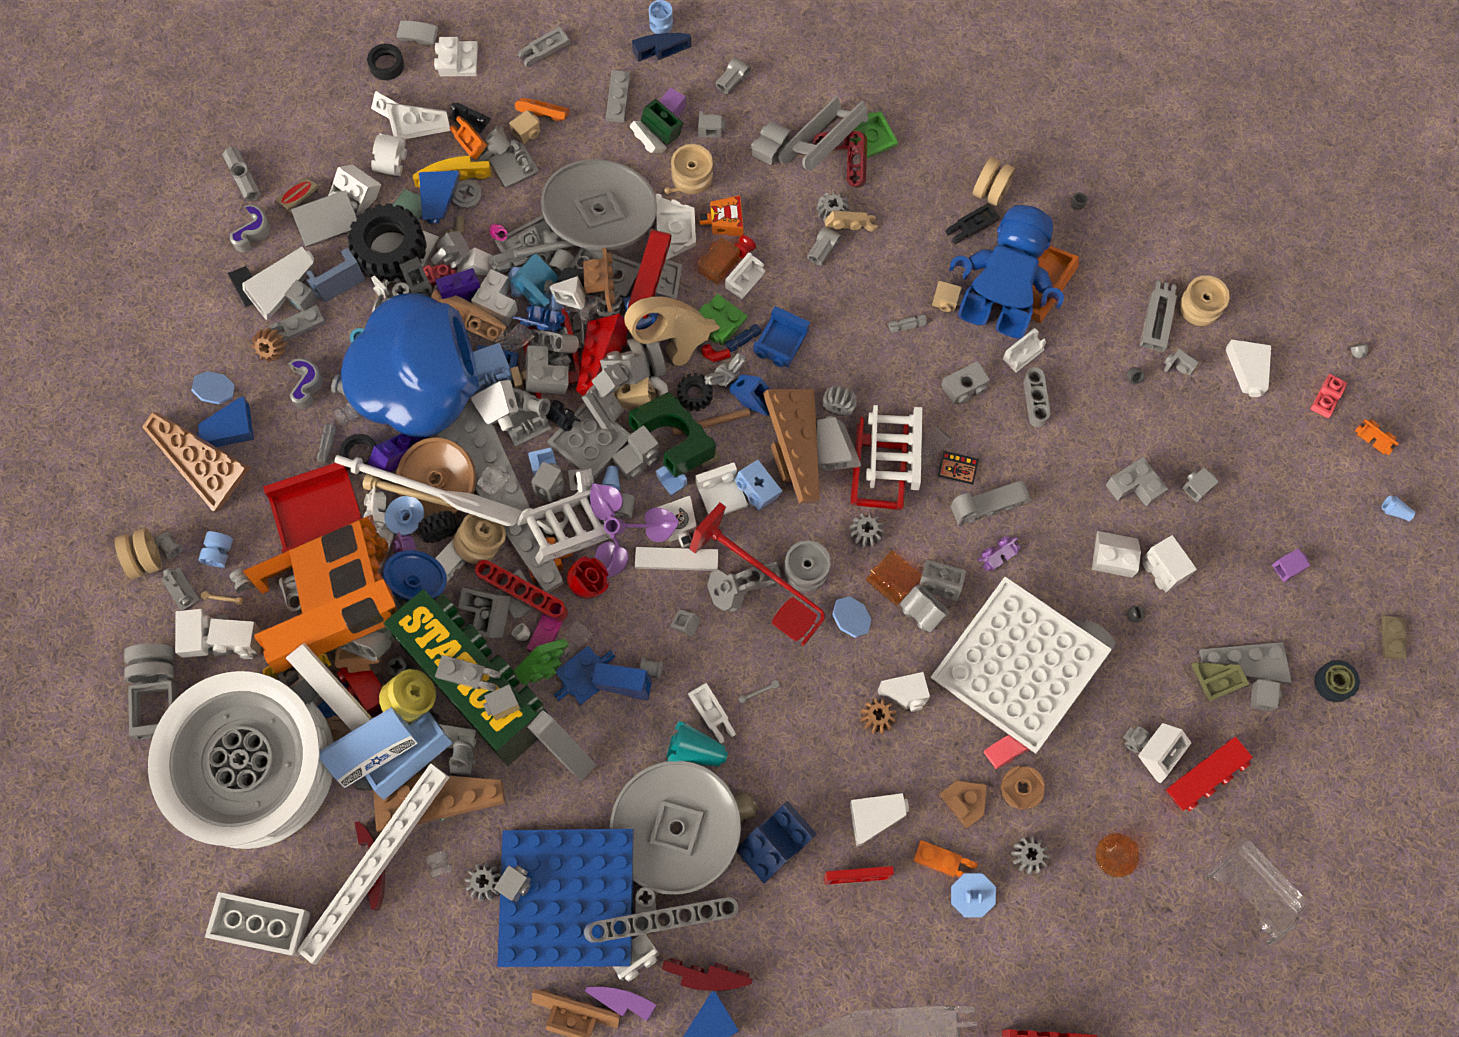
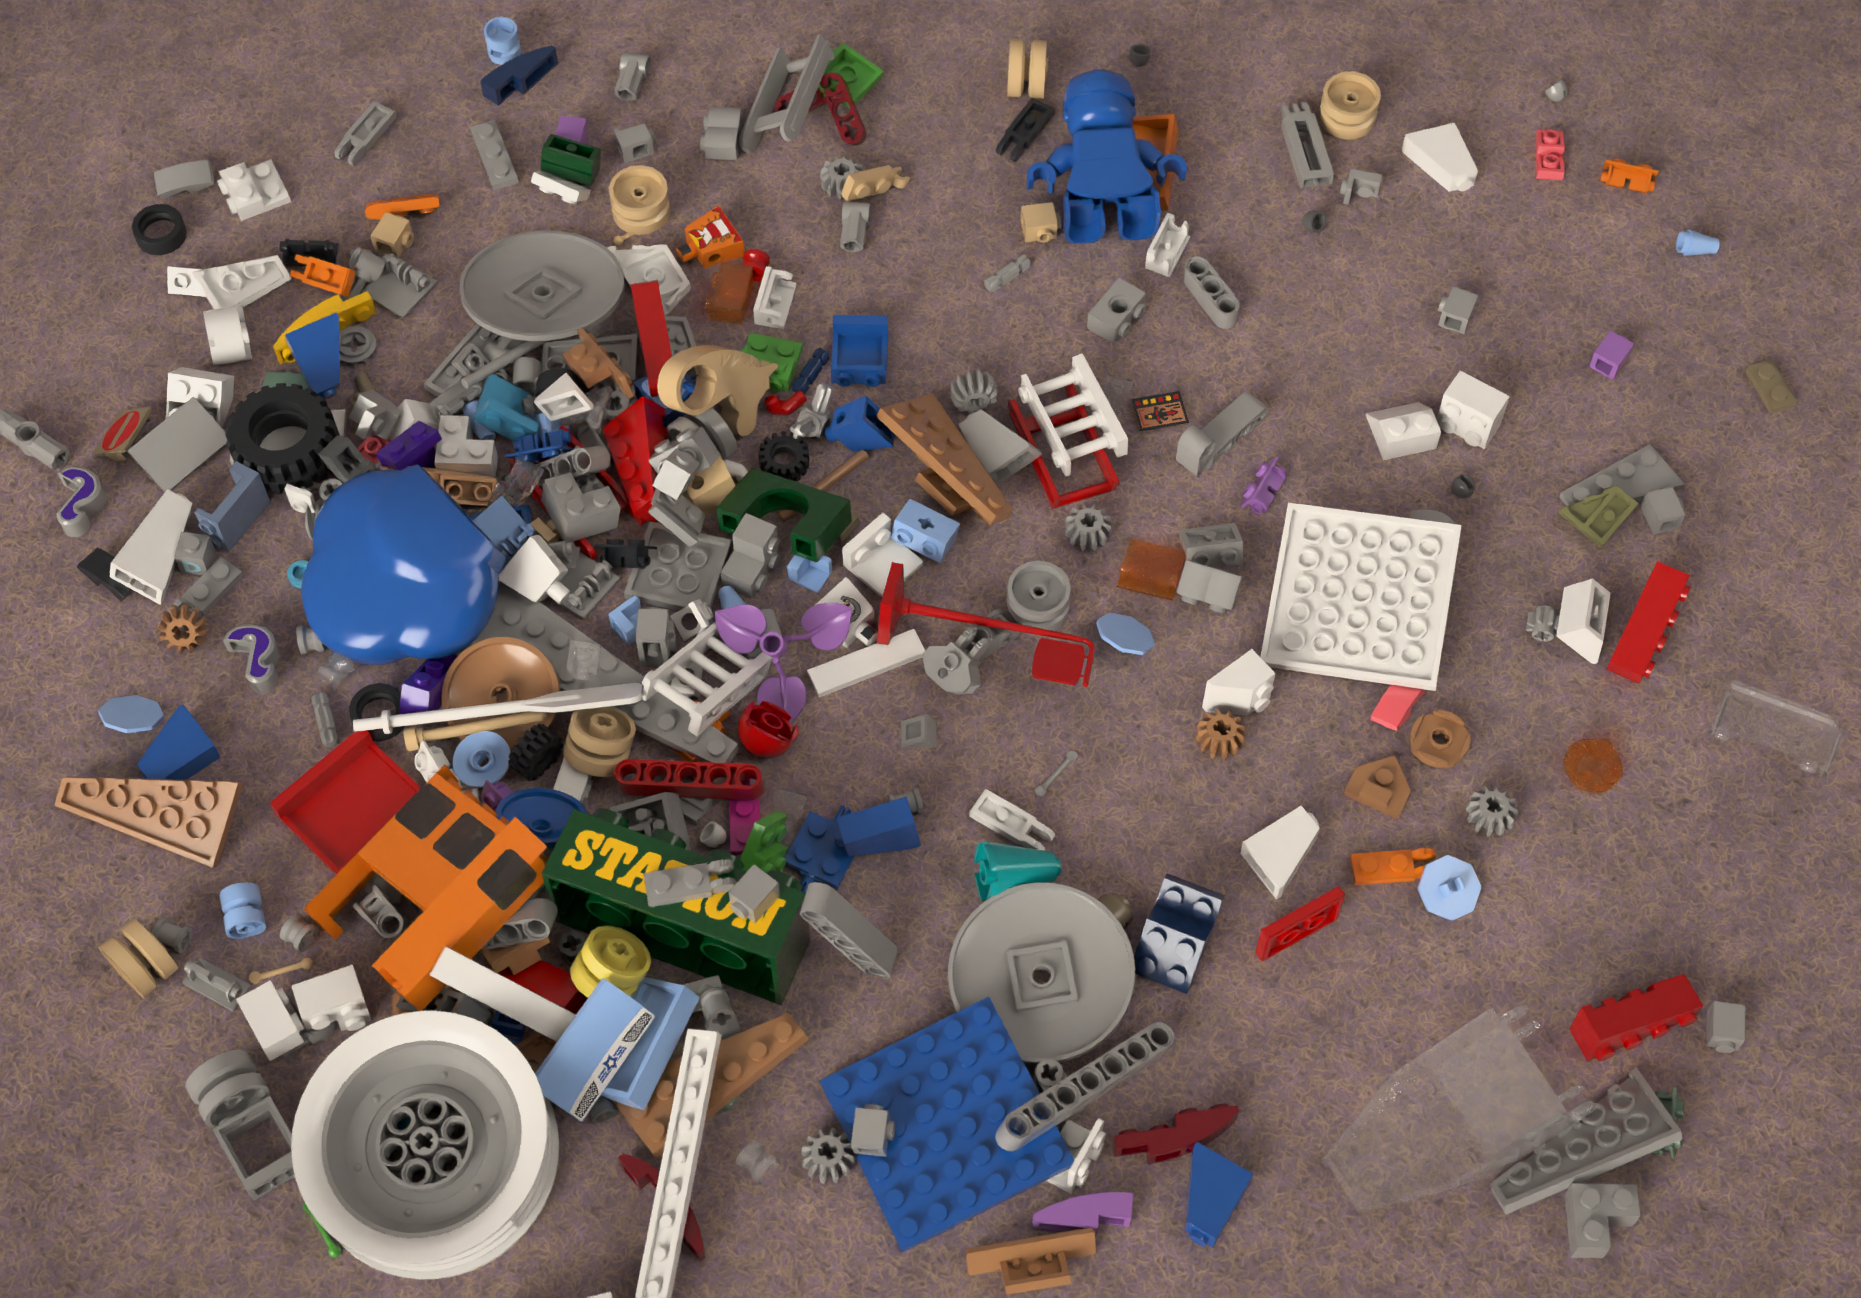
camera: 25 degrees left, 10 degrees down
dark pink pin [489,224,508,241] -> none
light grey bush [523,394,550,416] -> none
light grey brick [1106,457,1168,507] -> none
wheel [1314,660,1360,702] -> none

